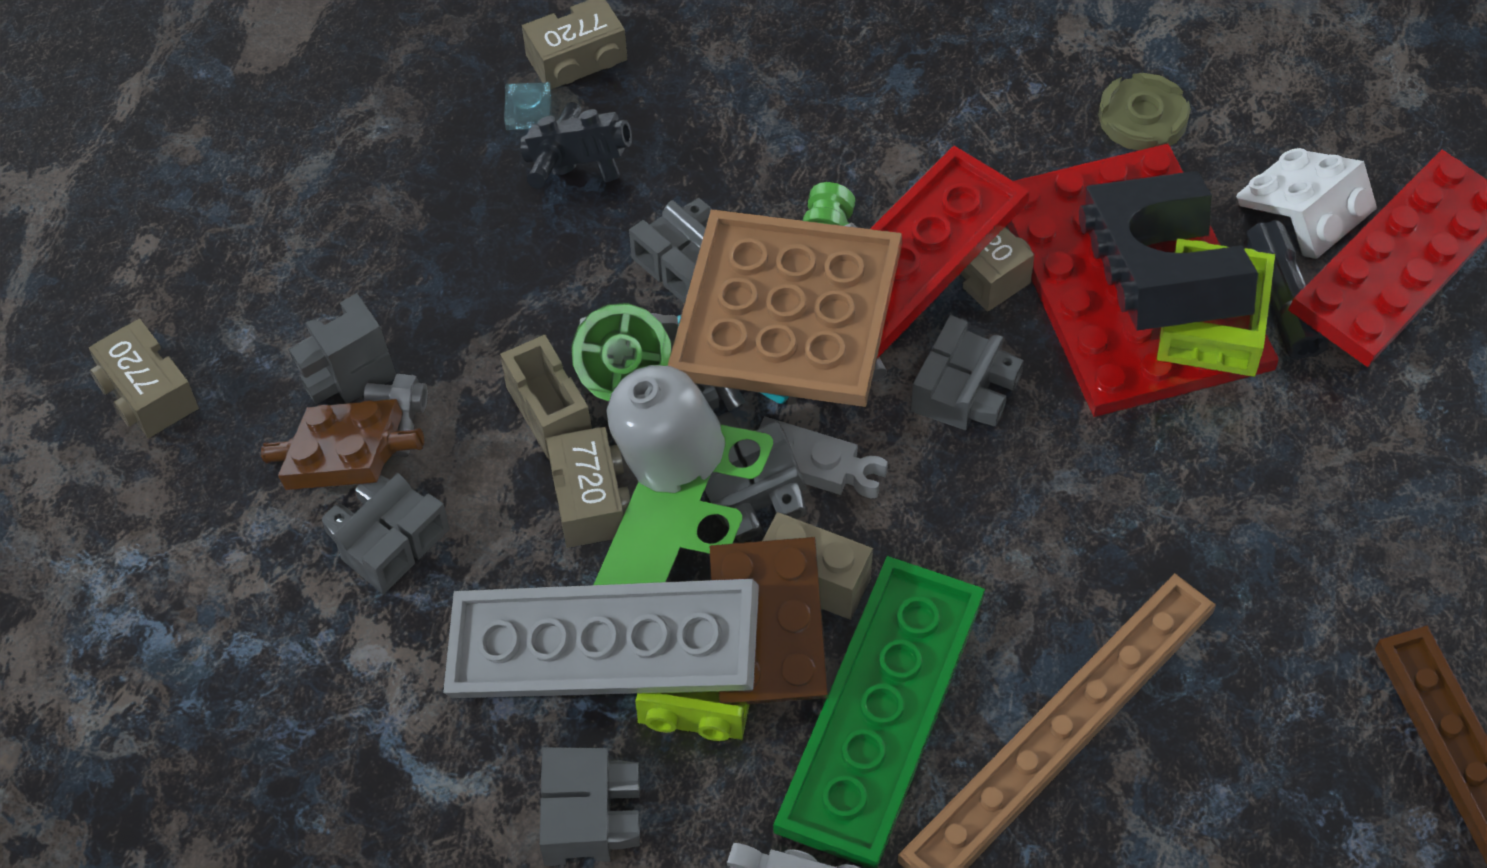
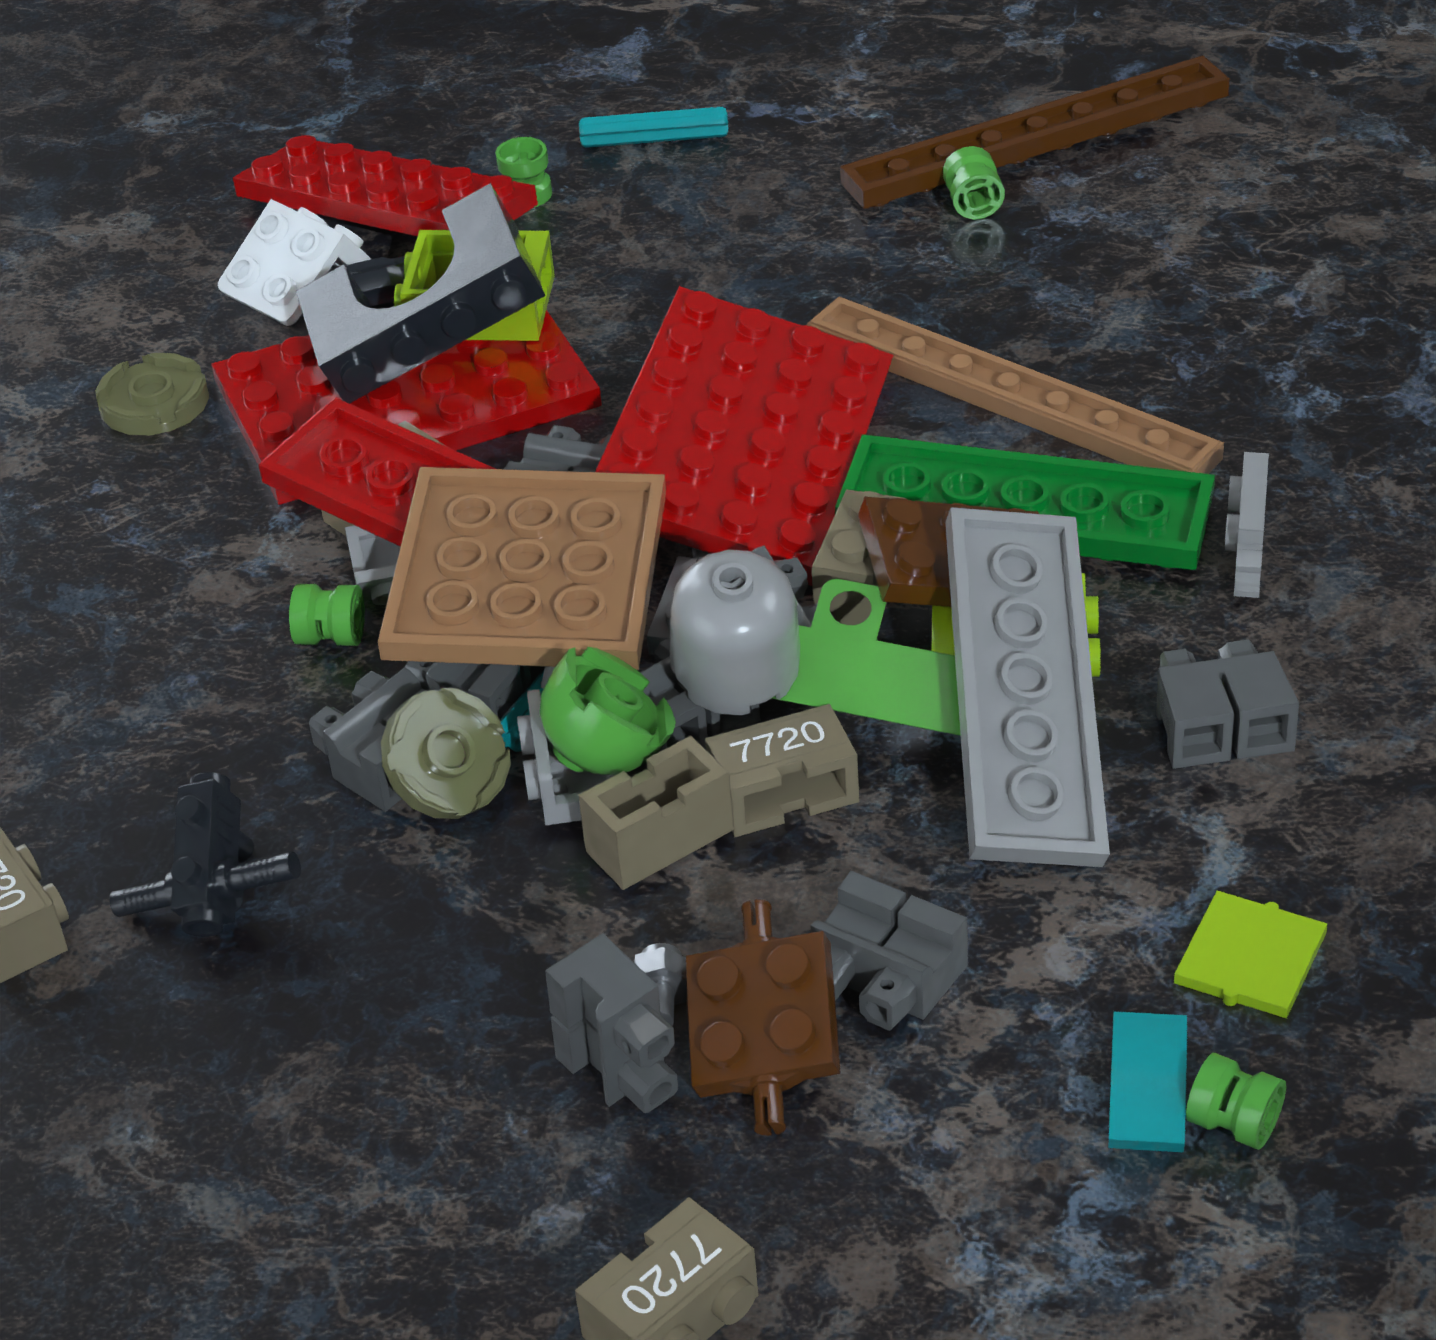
camera: 95 degrees left, 15 degrees down
clear light blue plate [504,83,552,130] -> none
none -> olive tile [381,688,511,819]
none -> bright green wheel [495,137,552,208]
none -> red plate [595,286,894,586]
none -> bright green wheel [943,146,1005,220]
none -> teal slope [1108,1012,1187,1152]
none -> lime piece [1174,890,1327,1019]
none -> bright green wheel [1186,1052,1286,1150]

